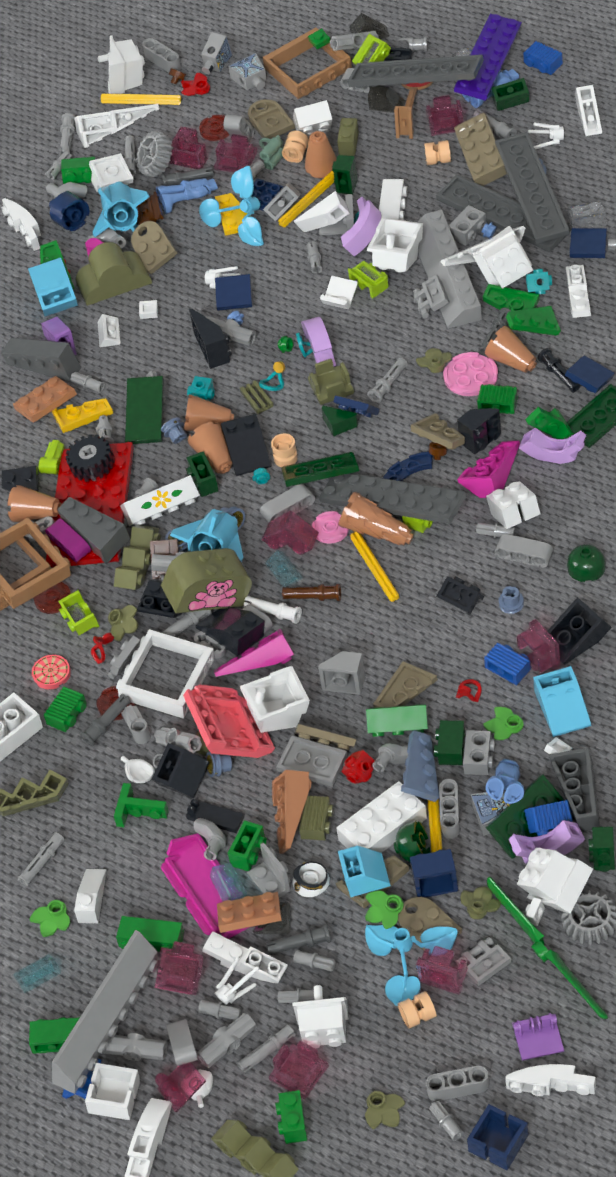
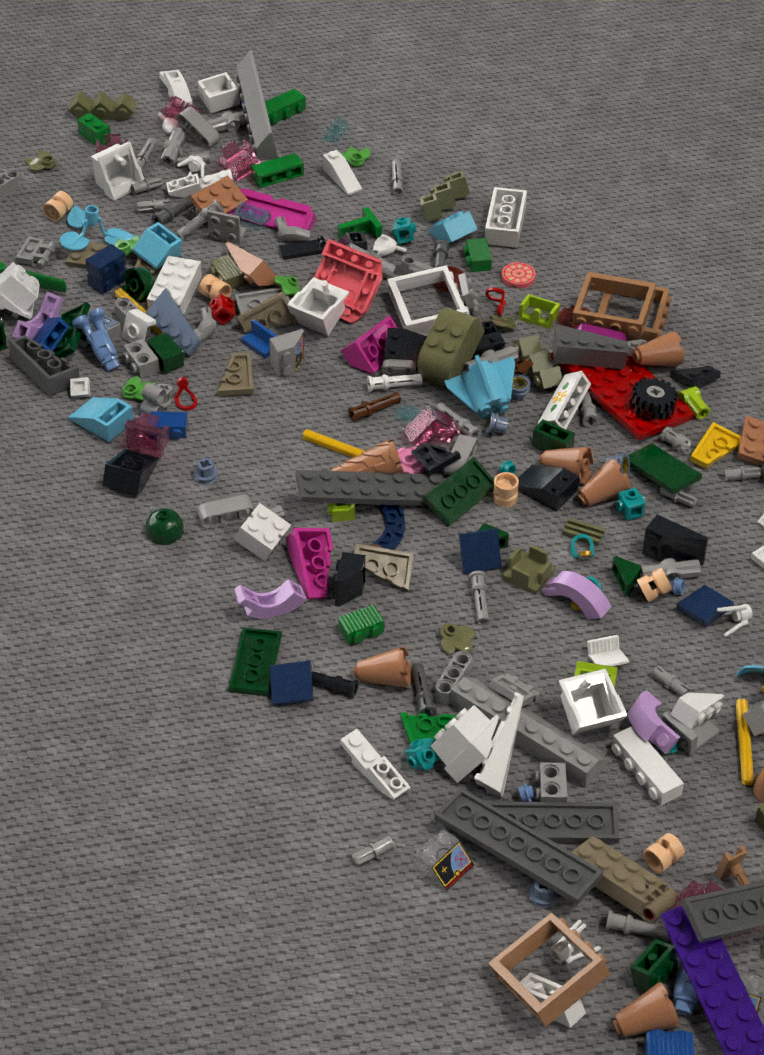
camera: 135 degrees right, 5 degrees down
green brick [228,820,267,871] -> none
green plate [278,336,293,353] -> none
white piece [292,861,330,897] -> none
dark green brick [332,155,358,195] -> none
brick [366,704,428,737] -> none
clear pink panel [416,946,468,995] -> none
black bracket [436,576,484,614] -> none
bright pink tile [443,352,498,396] -> none
olive plate [460,886,501,920] -> none
green wing [506,306,561,336] -> none
green bracket [525,407,574,440] -> none
dark blue tile [570,228,607,258] -> none
none -> white piece [122,309,156,343]
none -> light grey piece [140,383,172,417]
none -> light grey pin [177,199,224,240]
none -> light nougat wheel [199,274,231,300]
none -> blue panel [241,319,277,359]
none -> bright green plate [274,276,300,297]
none -> teal brick [392,217,417,244]
none -> black wing [411,442,461,475]
none -> medium azure slope [428,211,478,243]
none -> light grey pin [435,403,481,438]
none -> light grey beam [435,651,472,705]
none -> medium nougat window [488,912,610,1027]
none -> dark green slope [612,556,642,597]
none -> nougat cone [612,982,680,1037]
none -> light nougat wheel [637,567,673,602]

